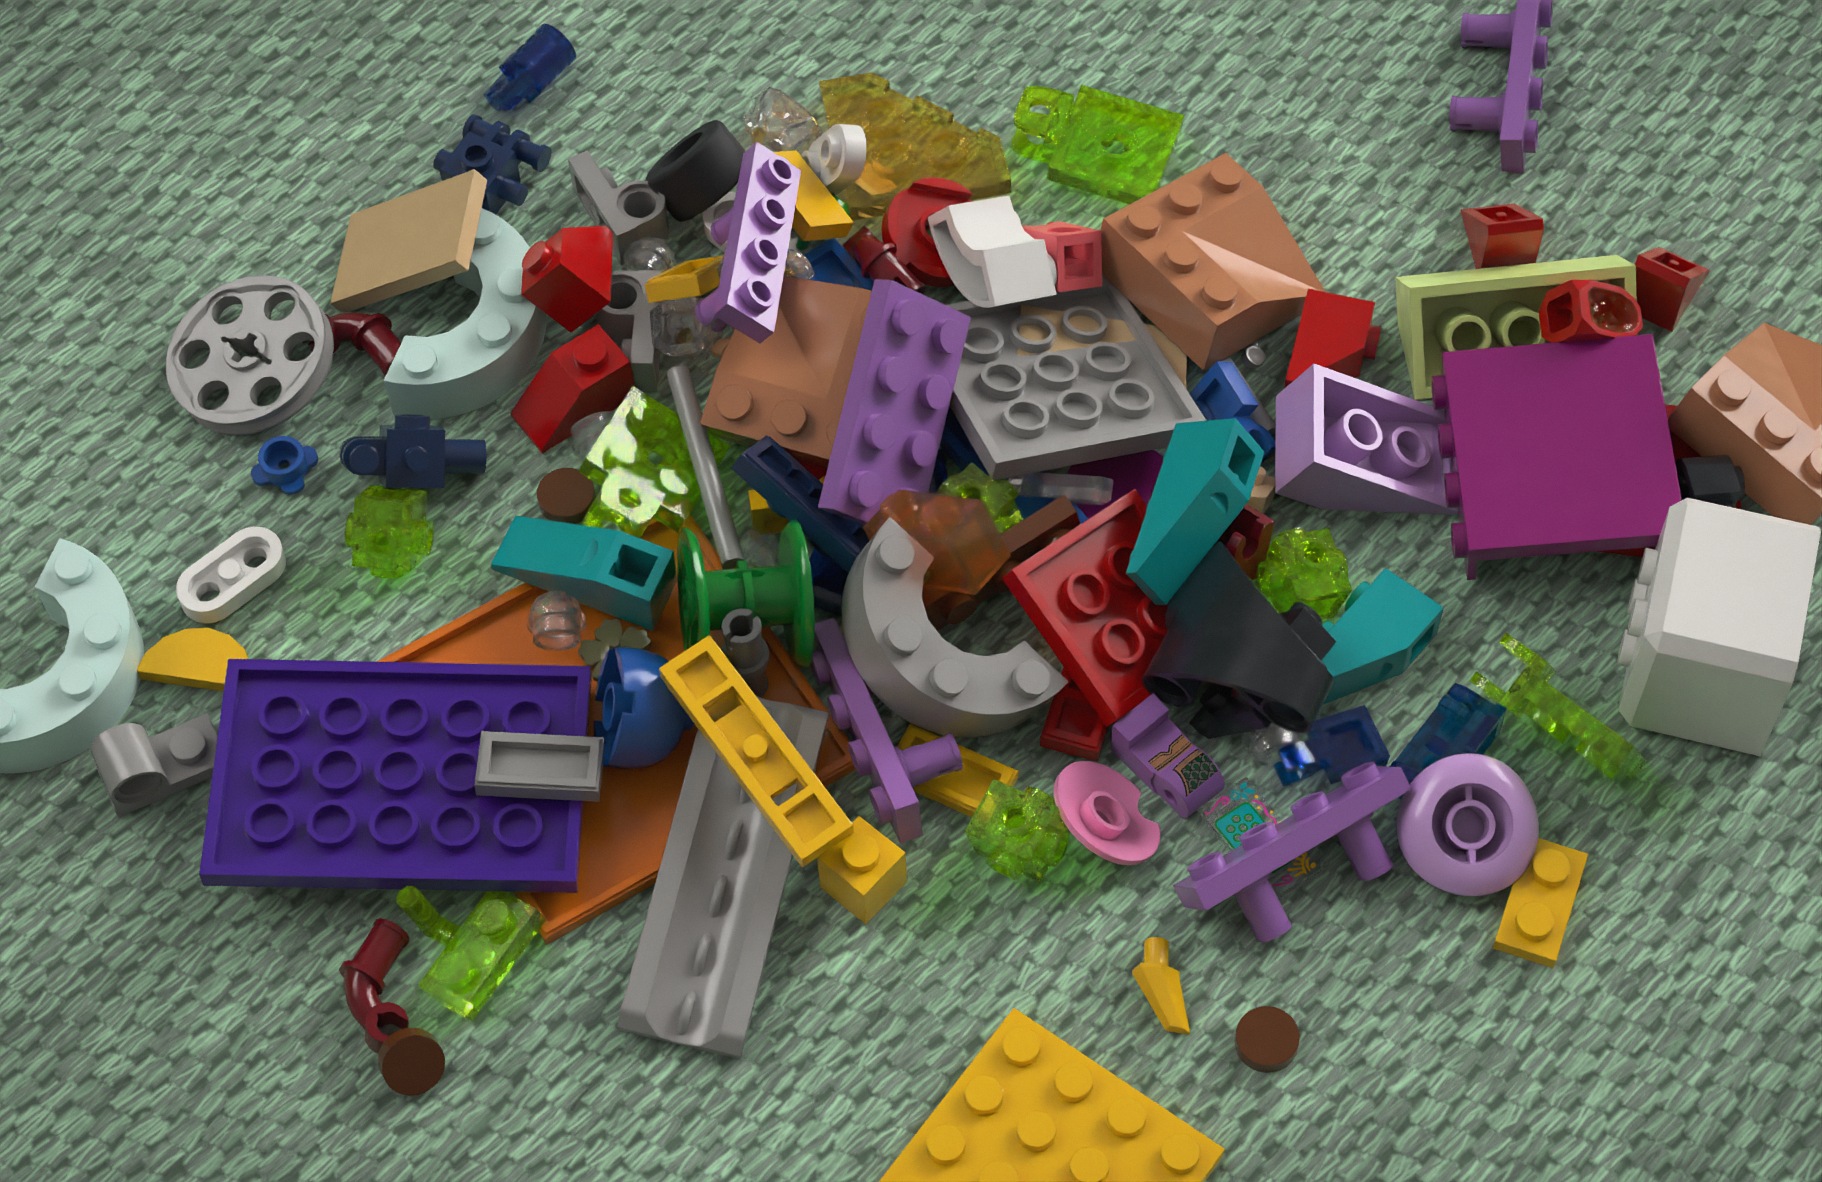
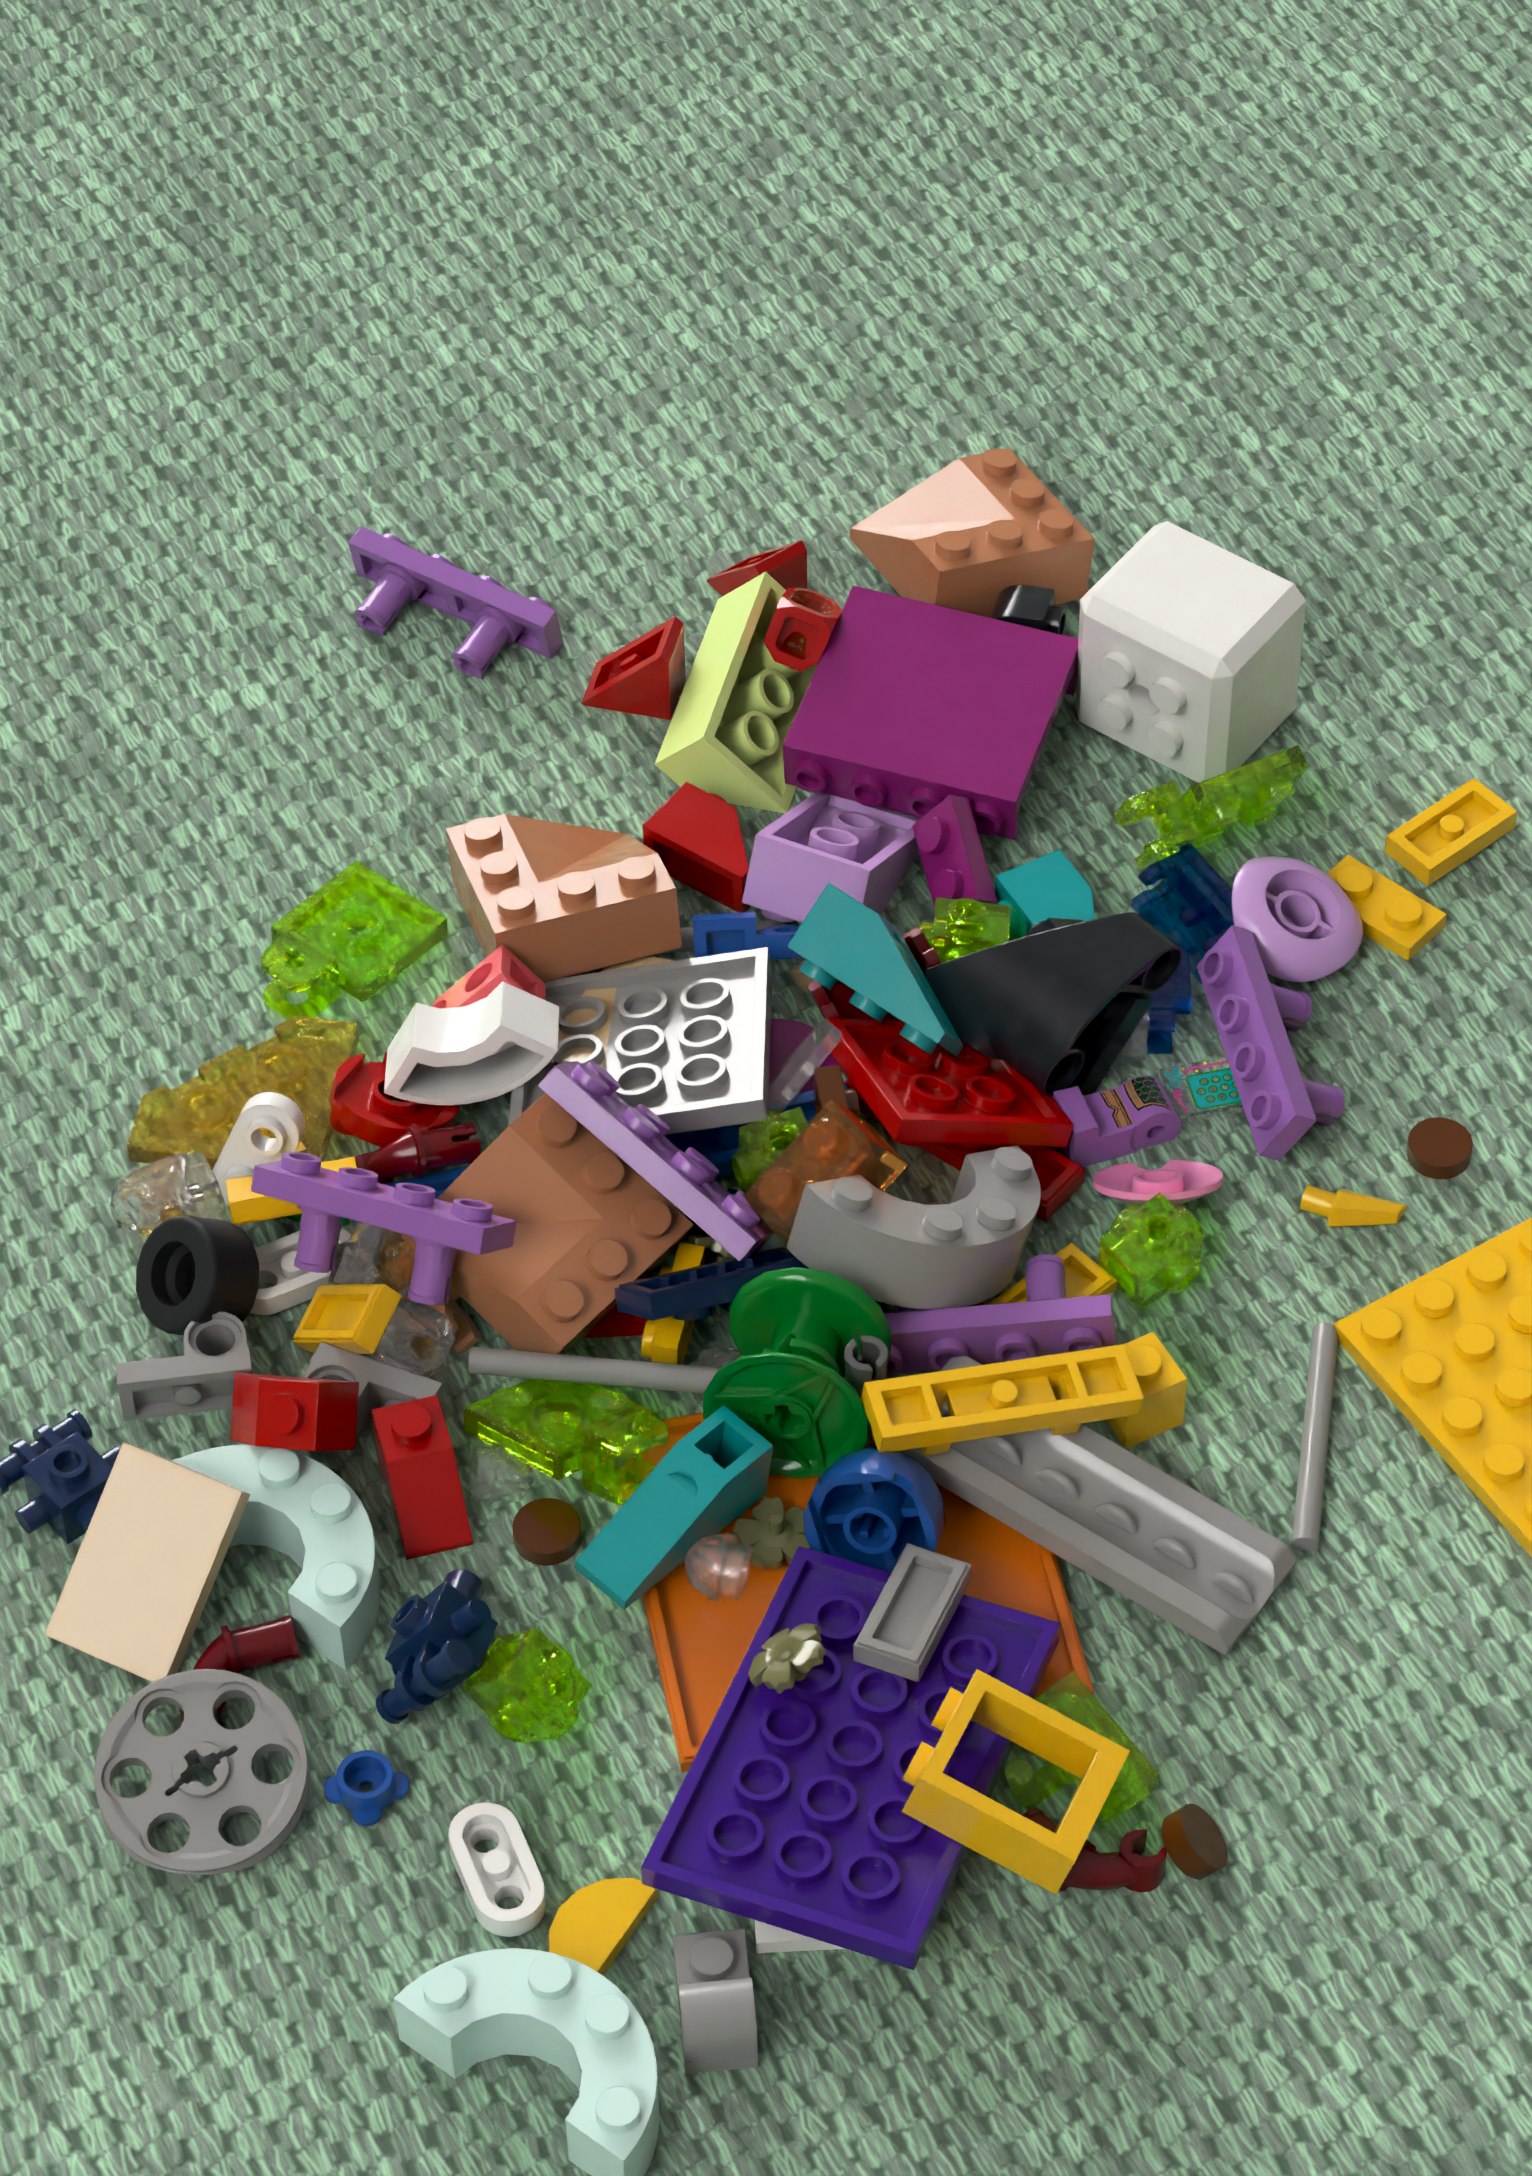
camera: 70 degrees left, 10 degrees down
clear plate [622,236,677,272] -> none
none -> olive plant [748,1623,827,1694]
none -> yellow window [902,1669,1130,1895]
none -> magenta plate [912,794,998,933]
none -> light grey bar [1291,1323,1338,1551]
none -> yellow plate [1385,778,1517,886]

